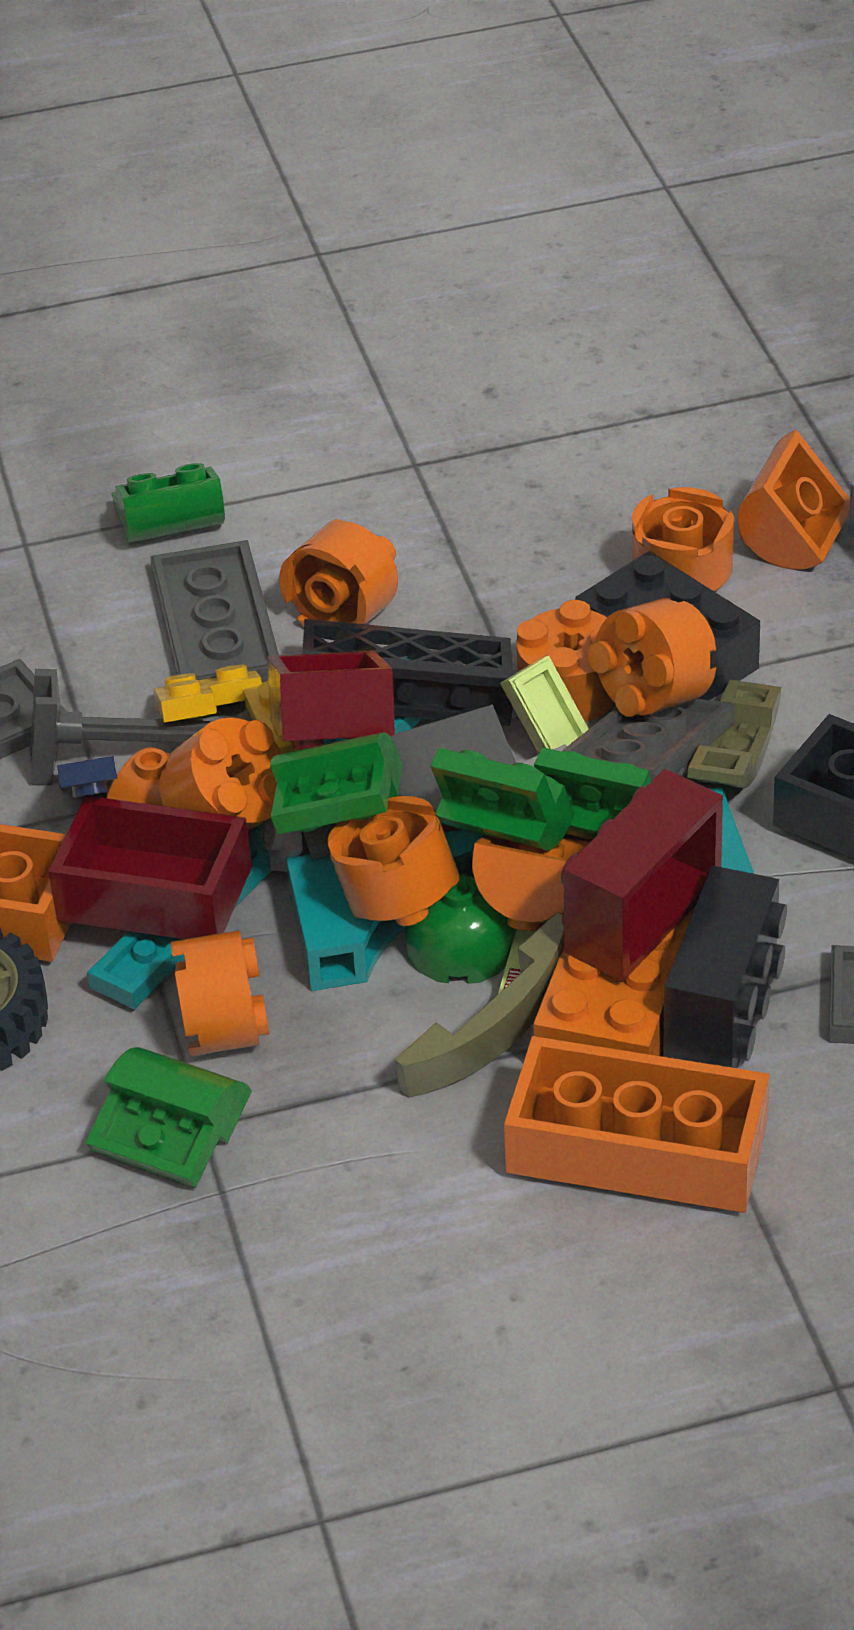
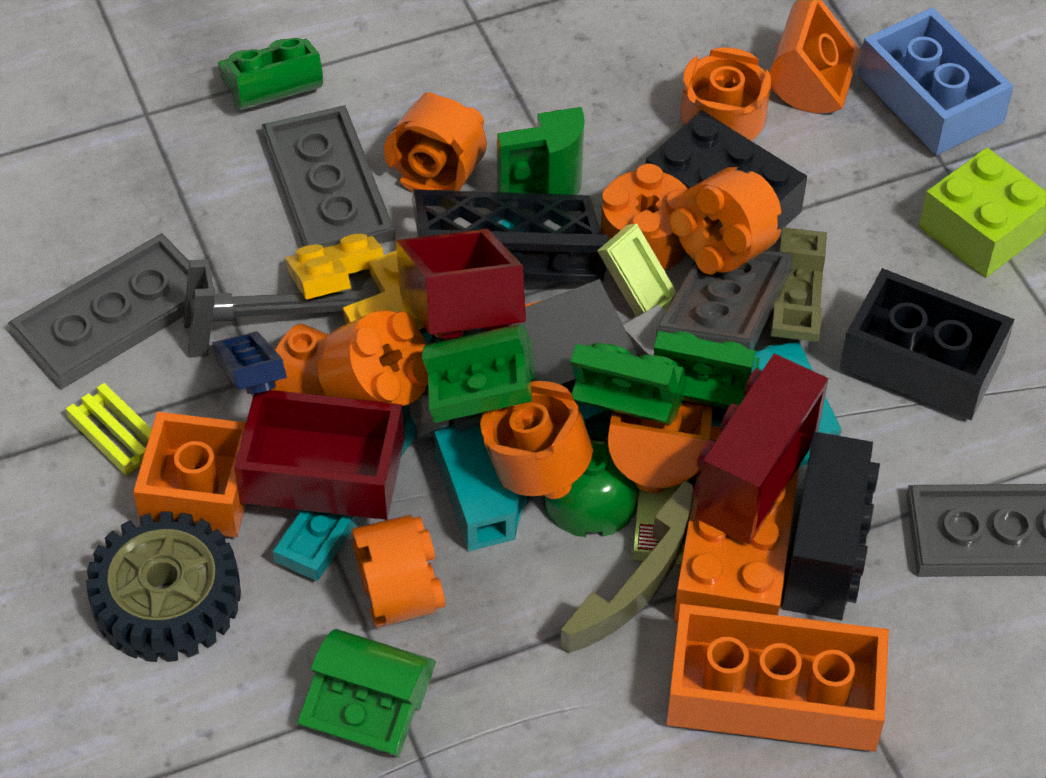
camera: 10 degrees left, 10 degrees up
none -> green brick [497,107,585,195]

